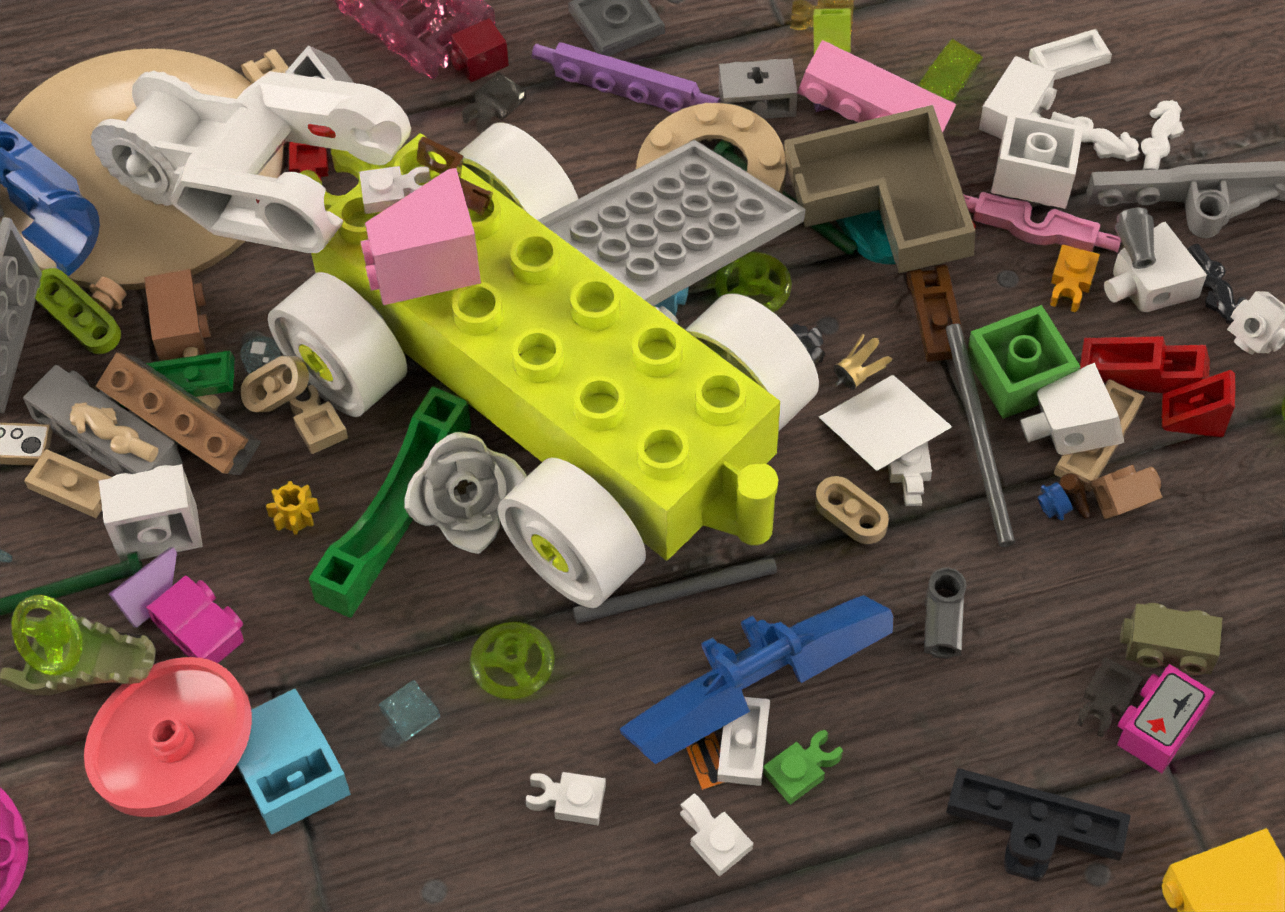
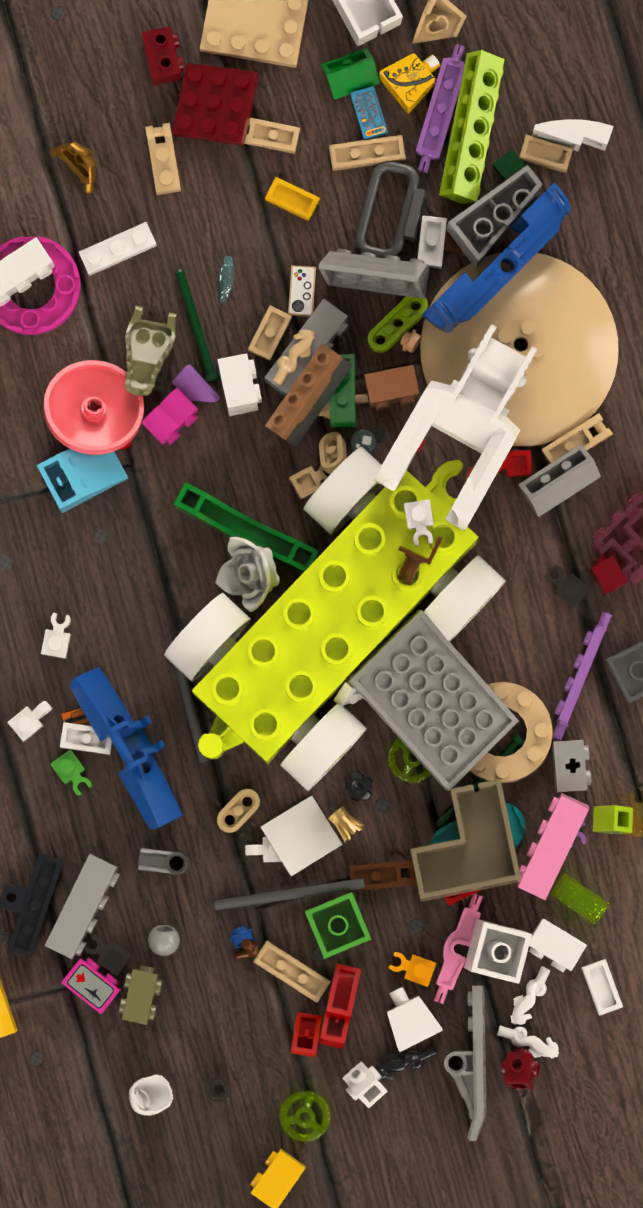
camera: 90 degrees right, 25 degrees up
clear neon green piece [11,595,83,676] -> none
yellow gear [266,481,319,535] -> none
bright pink slope [360,168,481,305] -> none
clear light blue tile [379,680,440,742] -> none
clear neon green piece [470,622,555,699] -> none
white torso [1020,363,1124,455] -> none
medium nougat brick [1089,465,1163,519] -> none
dark grey cone [1115,207,1156,269] -> none
none -> light grey brick [45,854,120,959]
none -> light grey piece [148,925,180,956]
none -> dark red brick [501,1049,540,1090]

